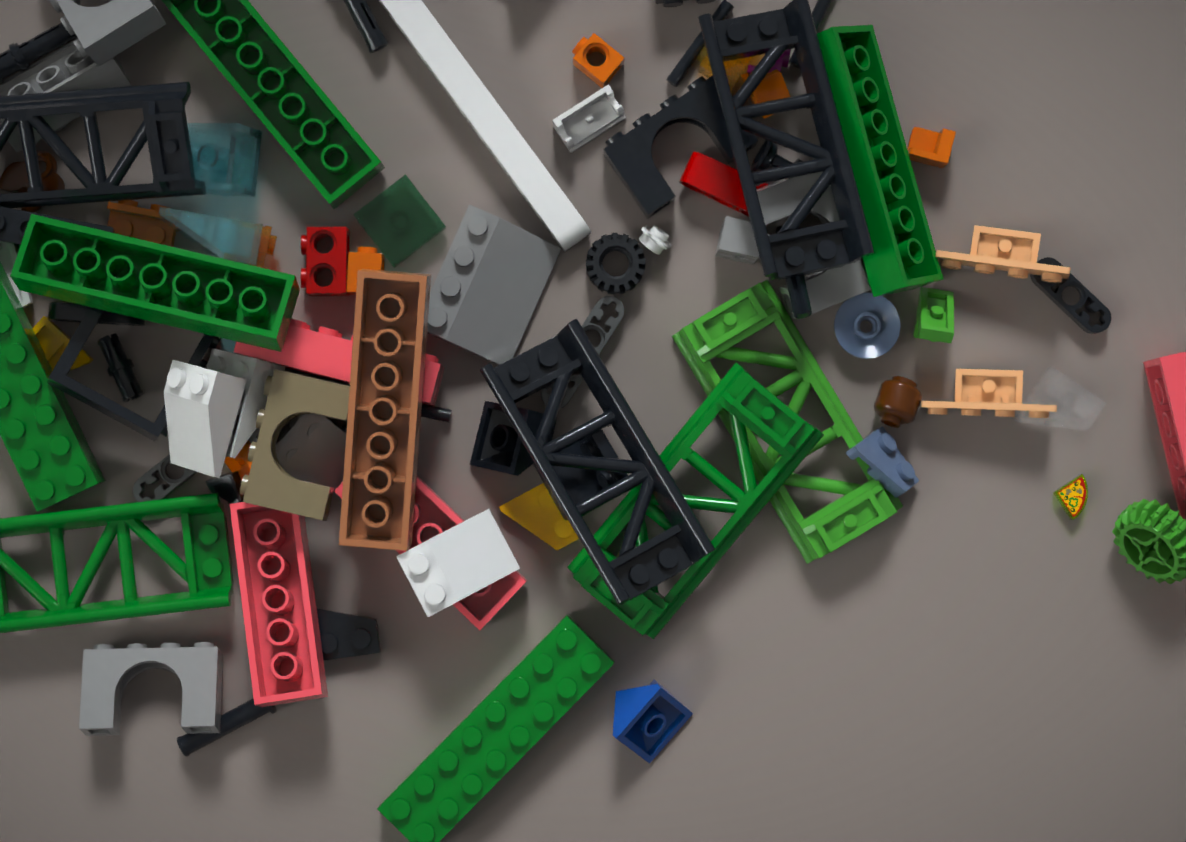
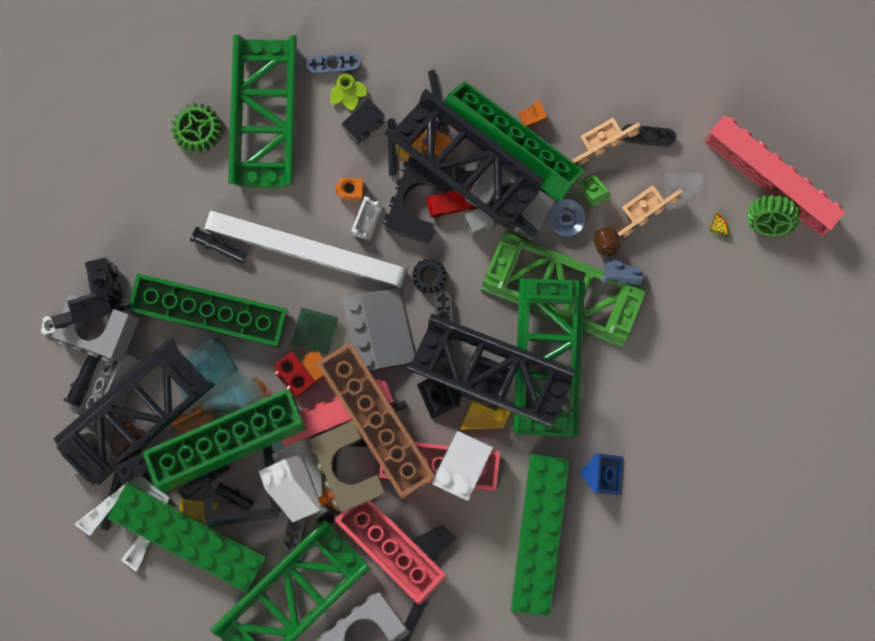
camera: 30 degrees left, 5 degrees down
white plate [639,225,672,255] -> none

